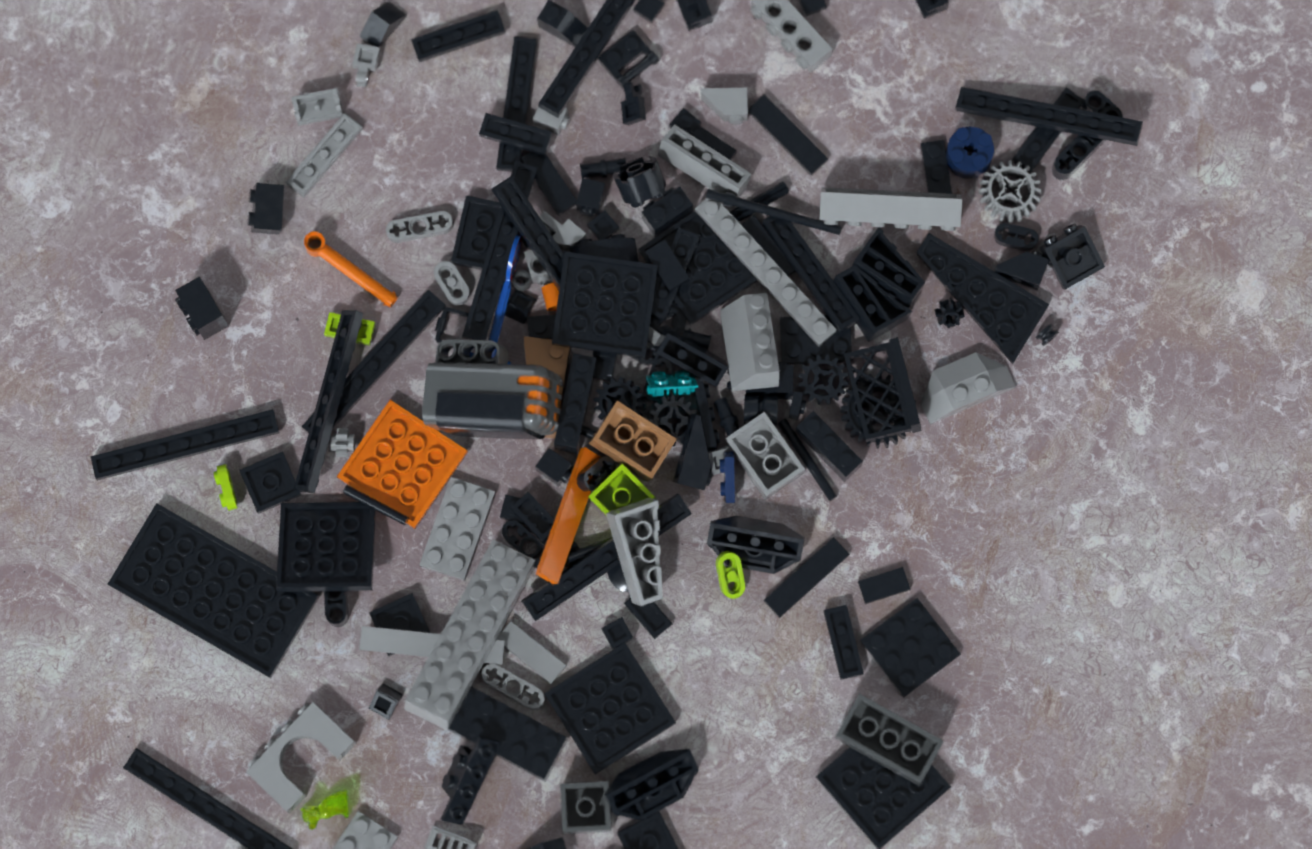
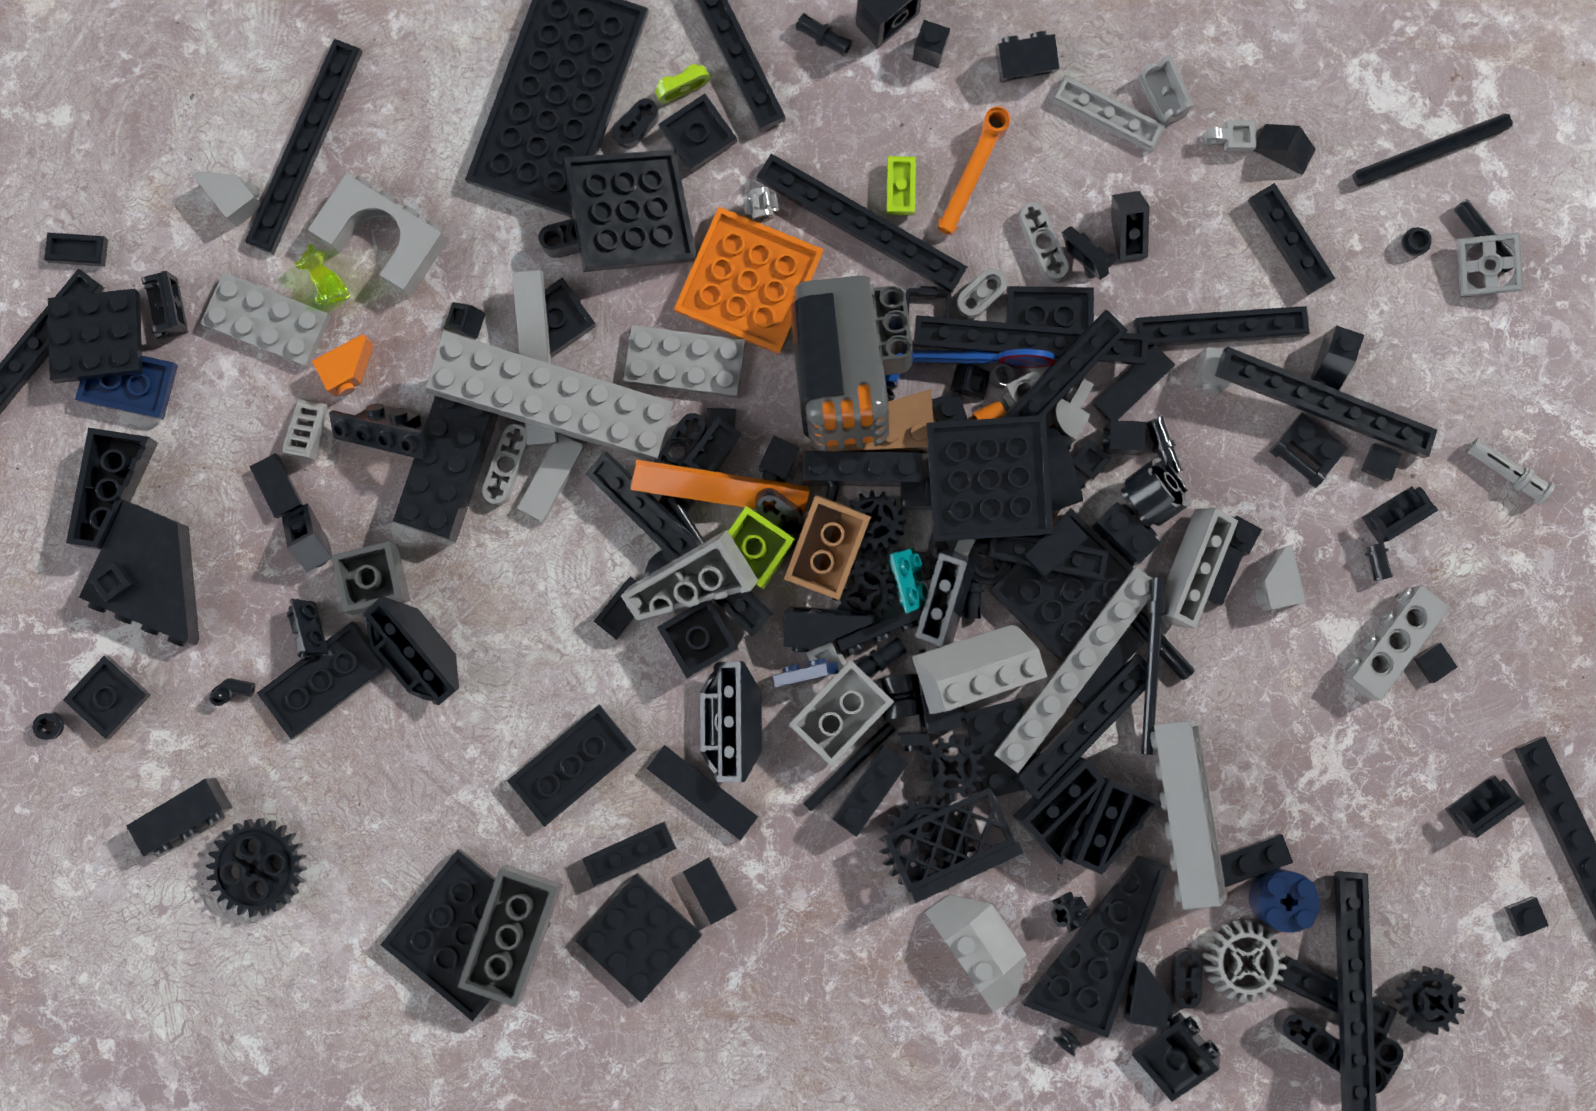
camera: 75 degrees right, 5 degrees up
black plate [294,310,364,493] -> none
black bar [343,485,409,526] -> none
black plate [479,113,552,156] -> none
black plate [544,643,676,775] -> none
black plate [601,617,634,650] -> none
black plate [621,82,646,125] -> none
lime plate [716,551,745,599] -> none
black tile [748,95,828,176] -> none
none -> orange slope [312,334,374,397]
none -> black plate [507,704,637,827]
none -> black beam [614,98,659,149]
none -> black brick [657,600,739,679]
none -> black pin [796,13,853,57]
none -> black brick [912,20,951,68]
none -> black plate [1062,226,1118,280]
none -> black slope [1111,191,1150,262]
none -> black pin [1365,543,1393,581]
none -> black gear [1395,966,1466,1035]

